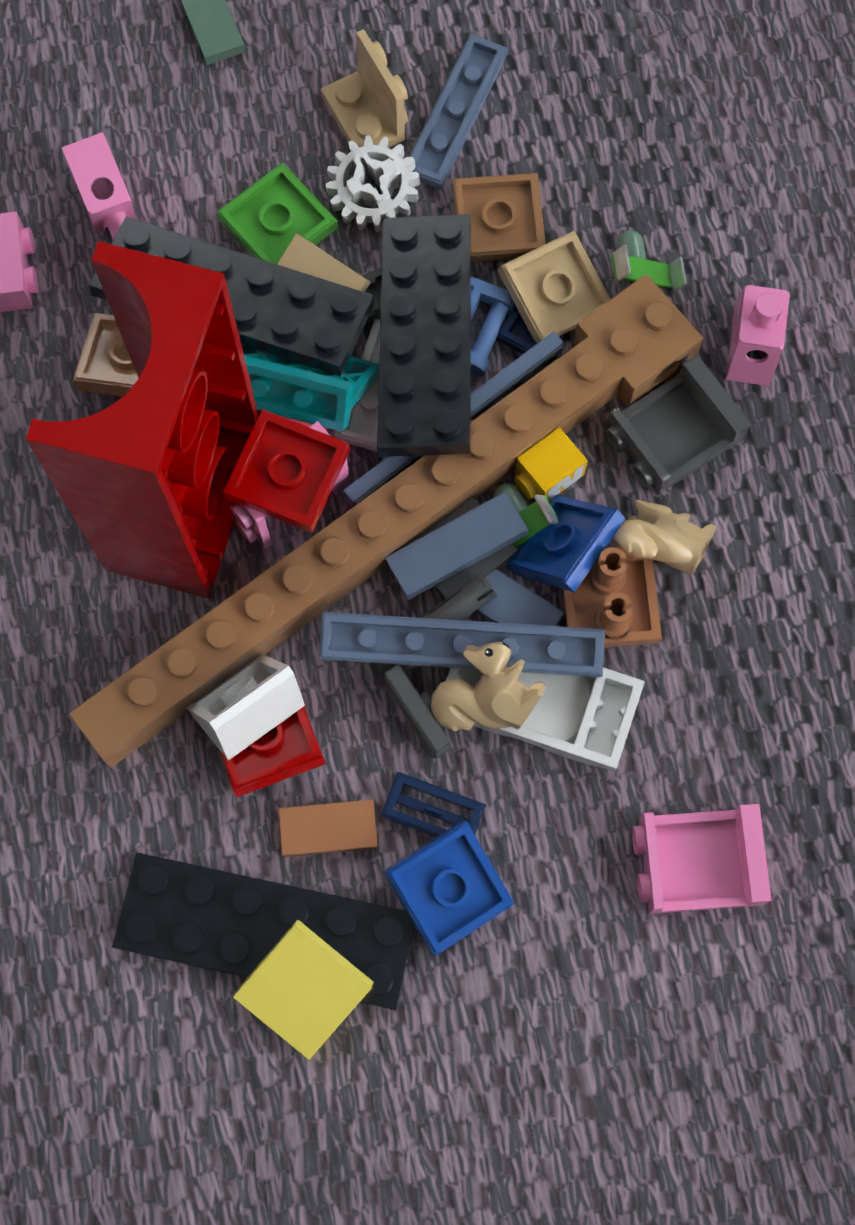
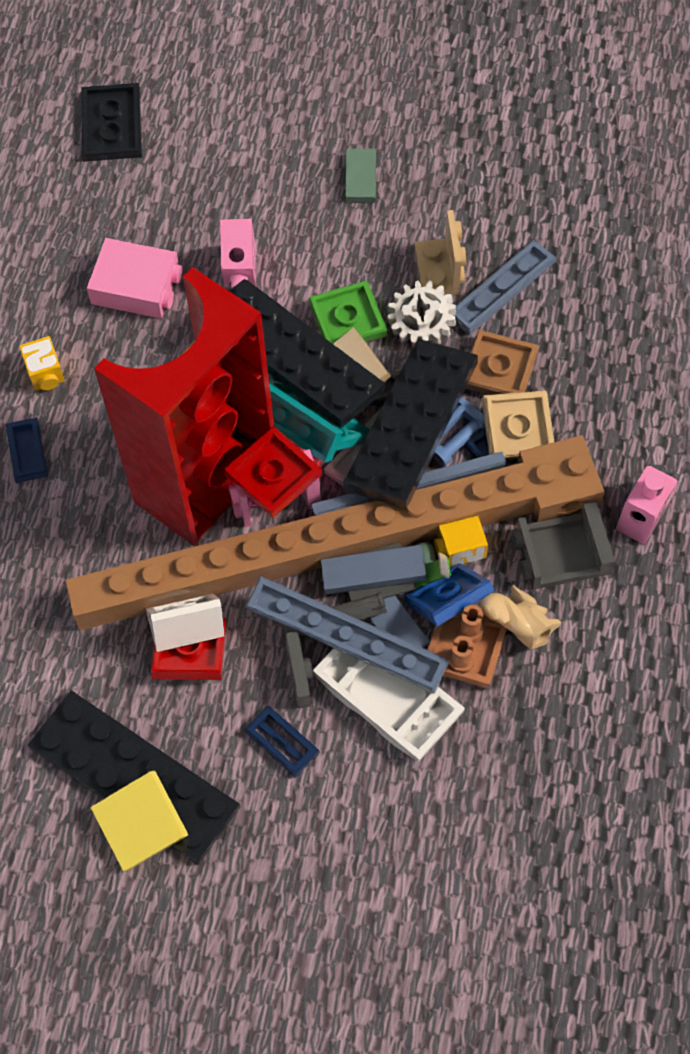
camera: 25 degrees right, 10 degrees down
nougat tile [279,799,378,858] -> none
blue tile [382,821,515,956] -> none
tan animal [431,642,546,732] -> none
piece [610,230,687,292] -> none
bright pink panel [632,804,772,914] -> none

